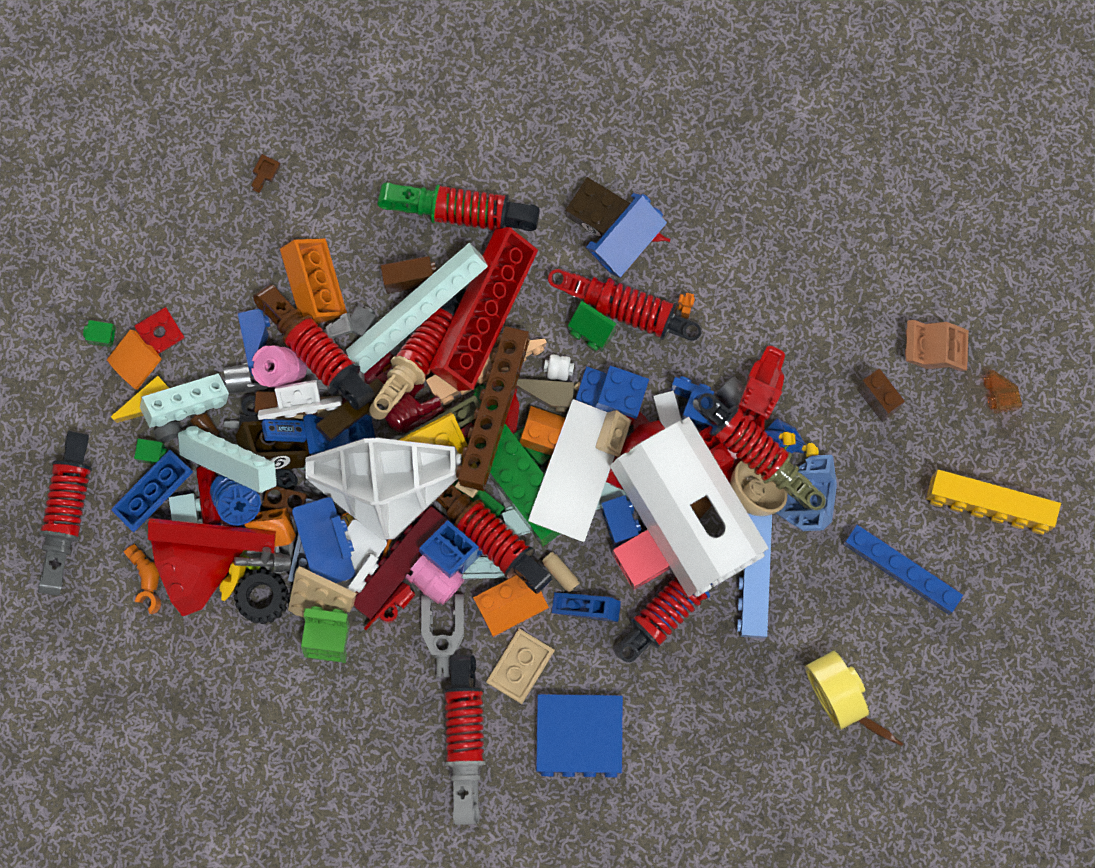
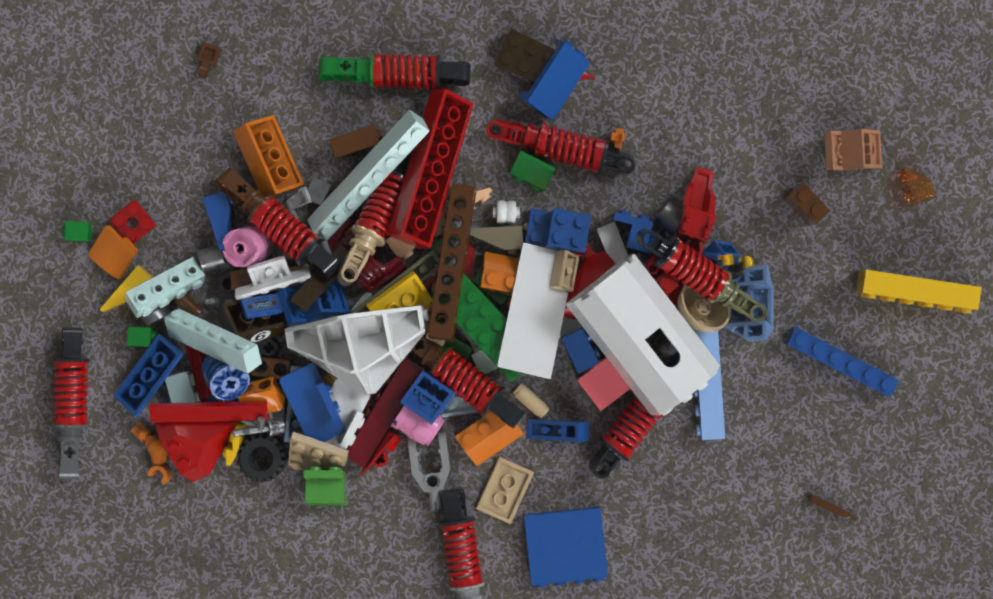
camera: 10 degrees left, 10 degrees up
light yellow piece [805,651,869,730] -> none

